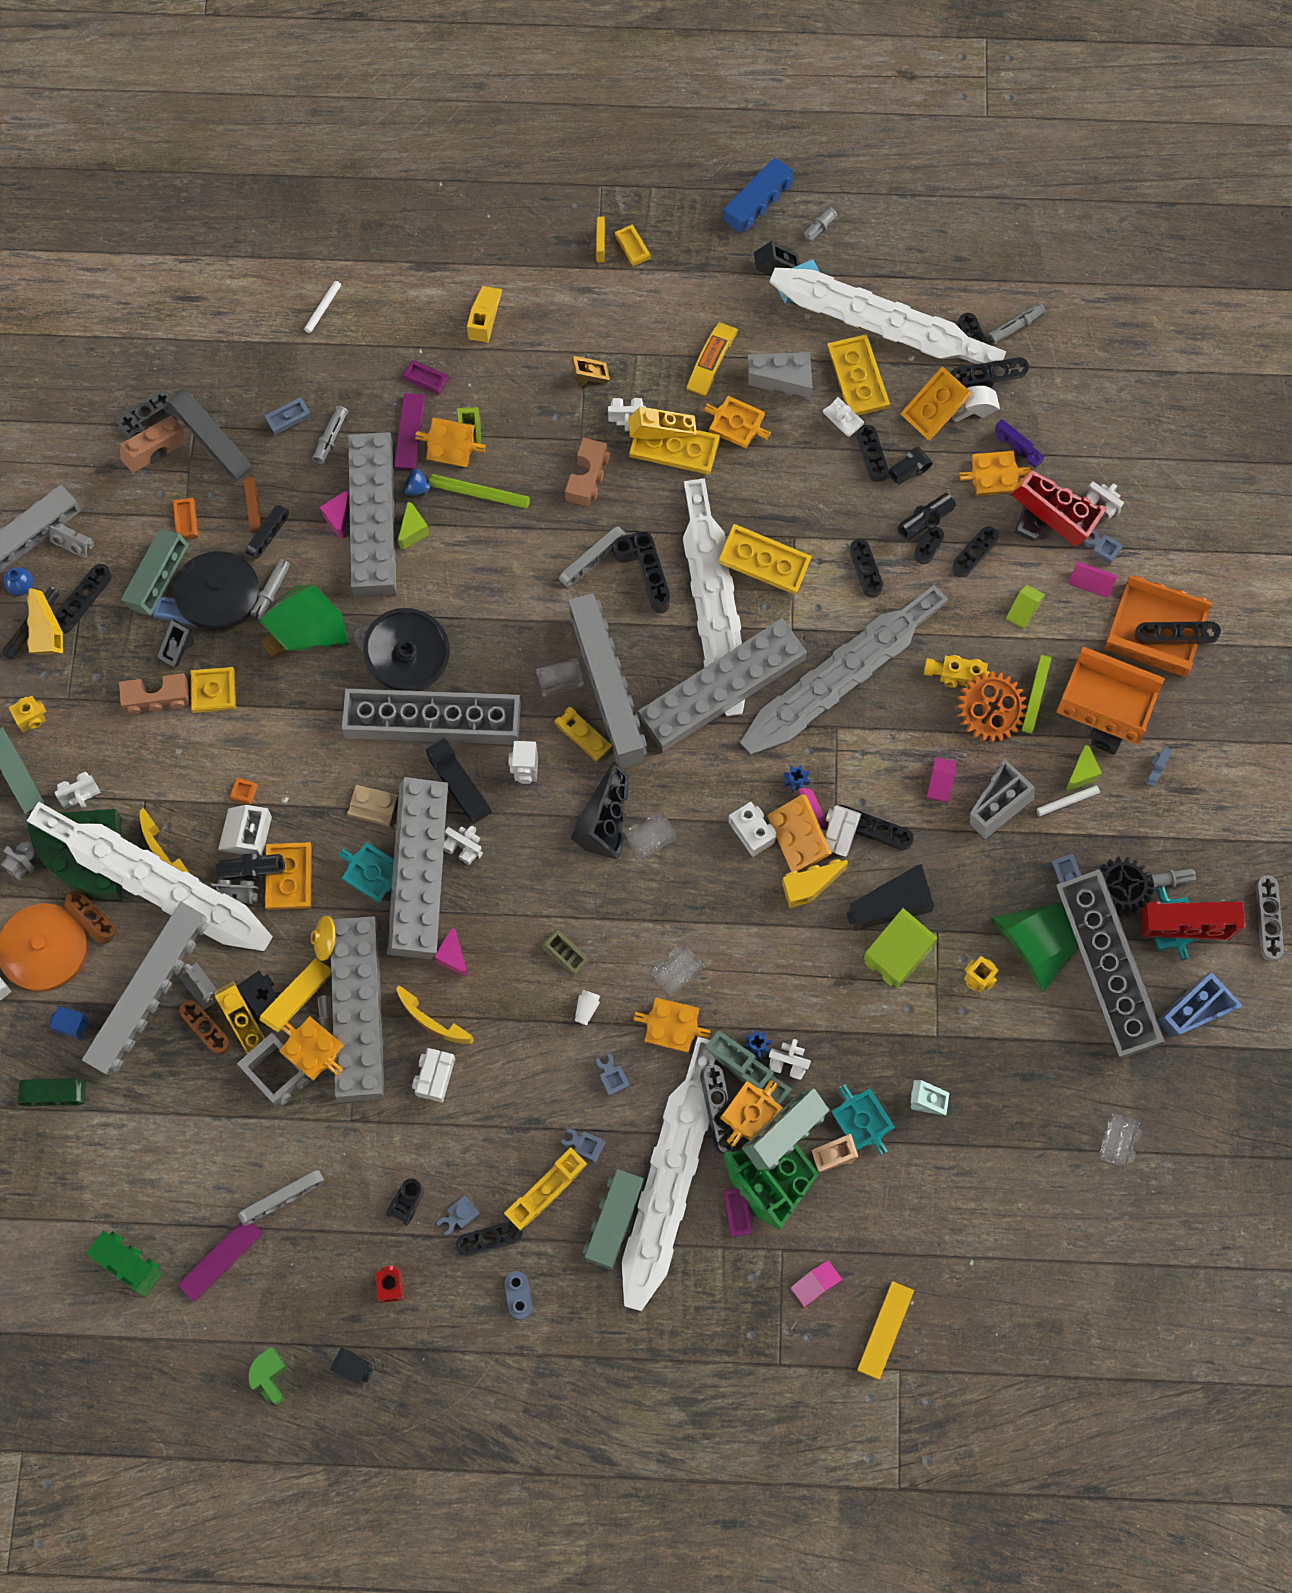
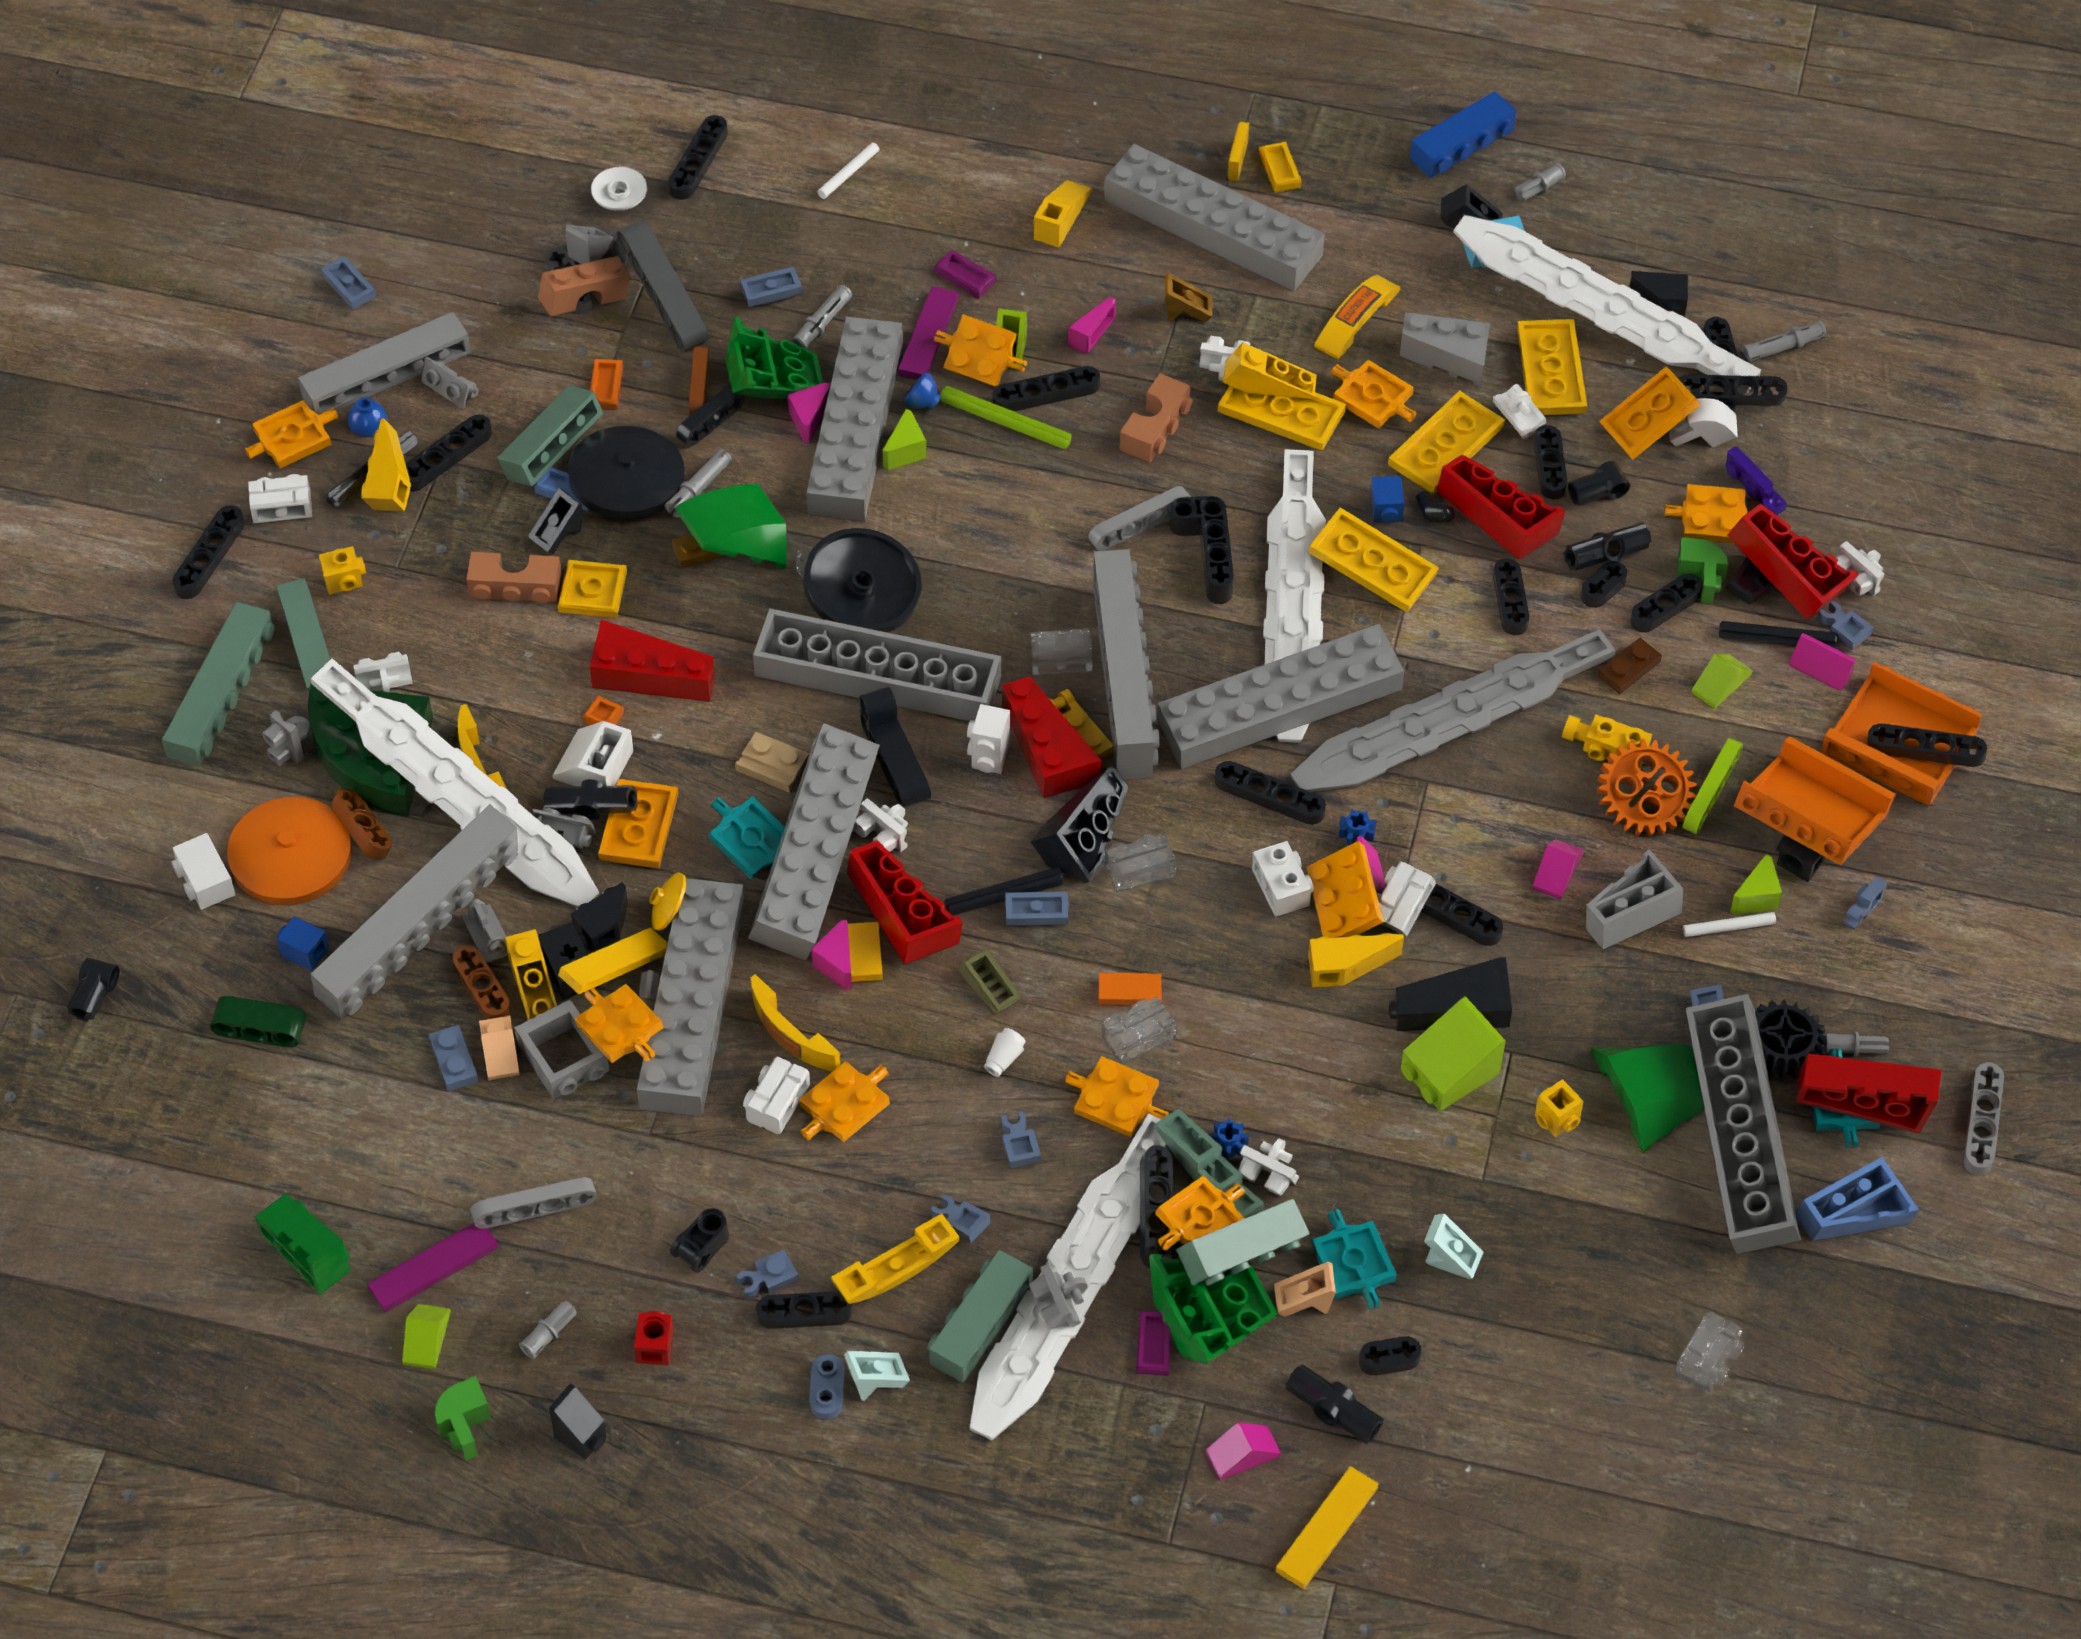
camera: 10 degrees right, 15 degrees down
none -> lime slope [402,1304,451,1370]
none -> sand blue plate [428,1025,478,1091]
none -> light nougat slope [479,1016,520,1081]
none -> light grey axle [519,1301,577,1359]
none -> light grey slope [565,225,614,264]
none -> black slope [571,882,628,953]
none -> red wedge [590,619,716,702]
none -> white dish [591,167,647,210]
none -> black beam [669,115,728,200]
none -> green wedge [725,316,824,398]
none -> light orange plate [799,1061,890,1142]
none -> light aqua slope [844,1351,910,1401]
none -> red wedge [847,841,963,964]
none -> yellow tile [847,922,883,982]
none -> black axle [944,867,1063,915]
none -> black beam [992,366,1100,411]
none -> red wedge [1002,676,1101,798]
none -> sand blue plate [1005,892,1068,926]
none -> light grey hips [1029,1263,1088,1328]
none -> dark pink slope [1068,296,1116,354]
none -> orange tile [1098,972,1162,1006]
none -> light grey brick [1104,144,1325,291]
none -> black beam [1215,761,1326,825]
none -> black piece [1285,1364,1384,1444]
none -> black beam [1359,1336,1422,1376]
none -> blue brick [1370,476,1405,523]
none -> yellow plate [1388,390,1505,495]
none -> black arm [1416,491,1455,523]
none -> red wedge [1436,454,1566,560]
none -> reddish brown plate [1598,638,1662,694]
none -> black slope [1629,271,1688,317]
none -> bright green brick [1677,537,1728,605]
none -> black axle [1718,621,1838,649]

